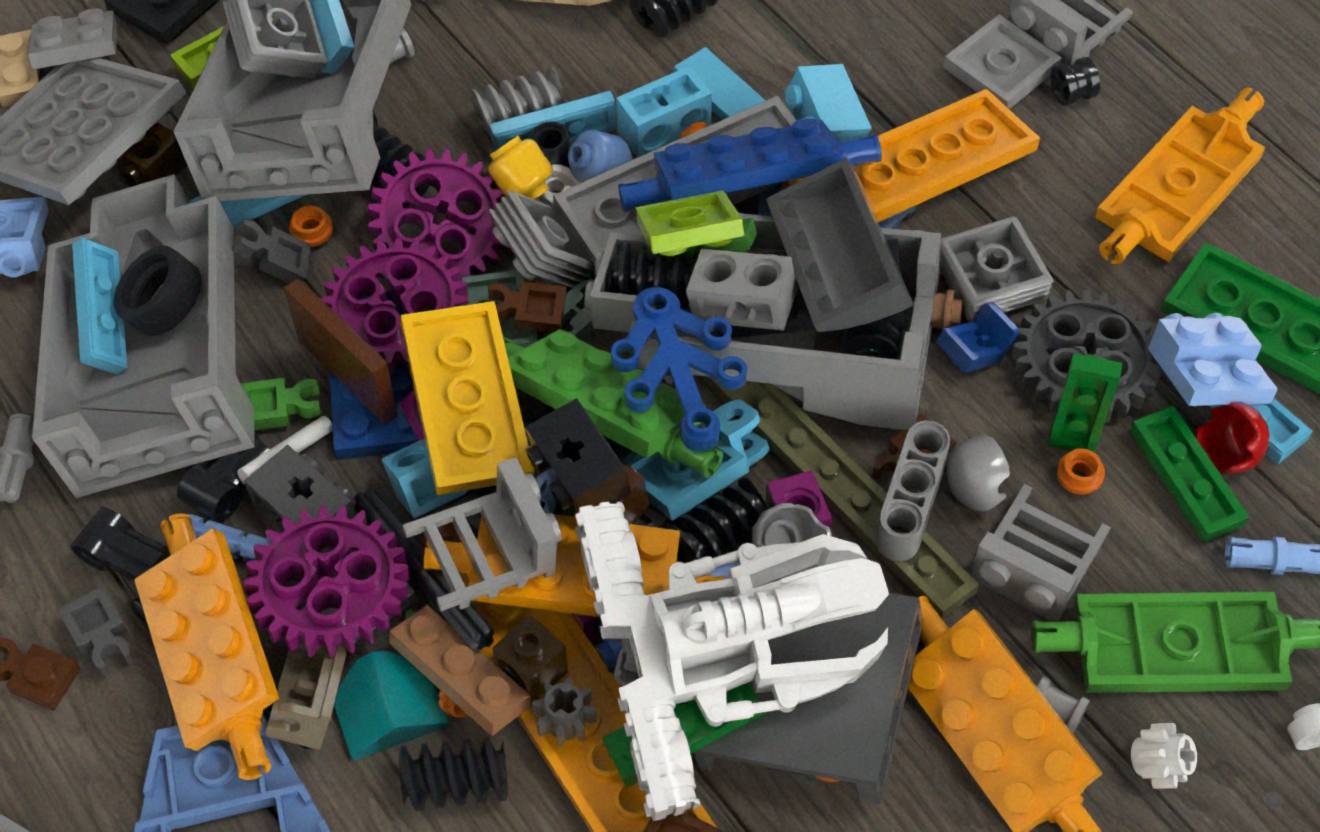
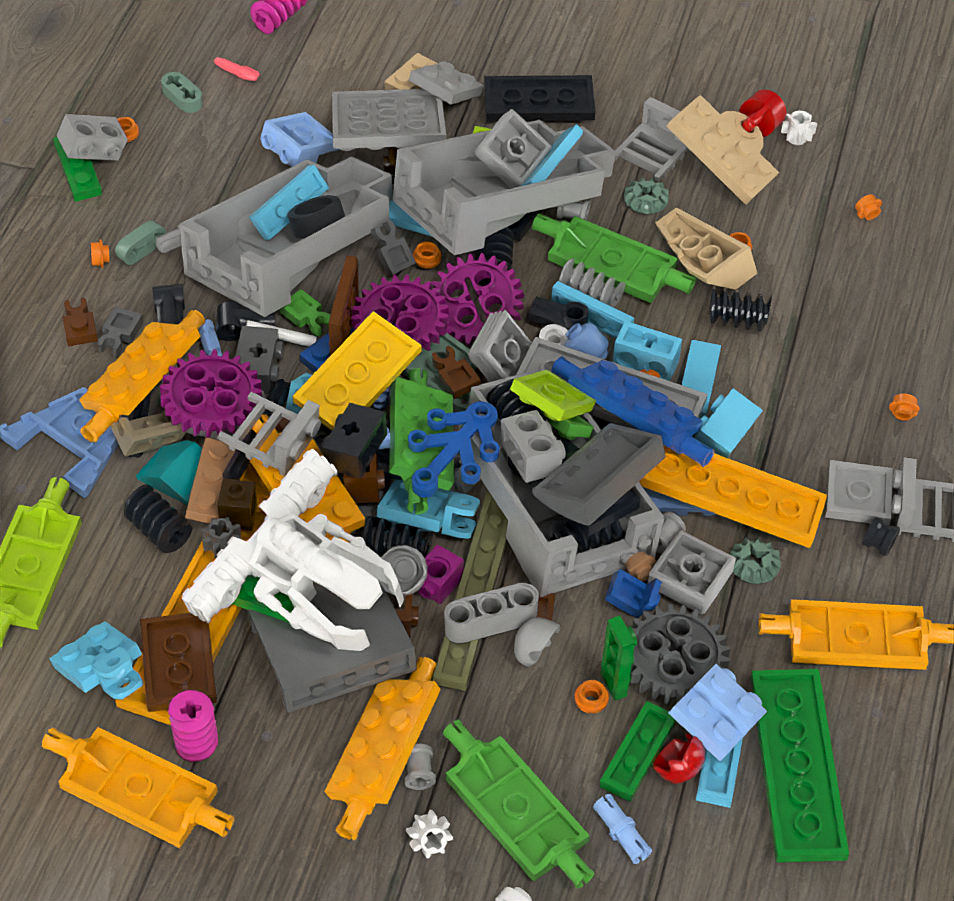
camera: 50 degrees right, 5 degrees down
yellow head [488,136,553,199] -> none
light grey plate [971,484,1111,622] -> none
none -> bright green plate [532,213,696,304]
none -> sand green gear [730,537,781,584]

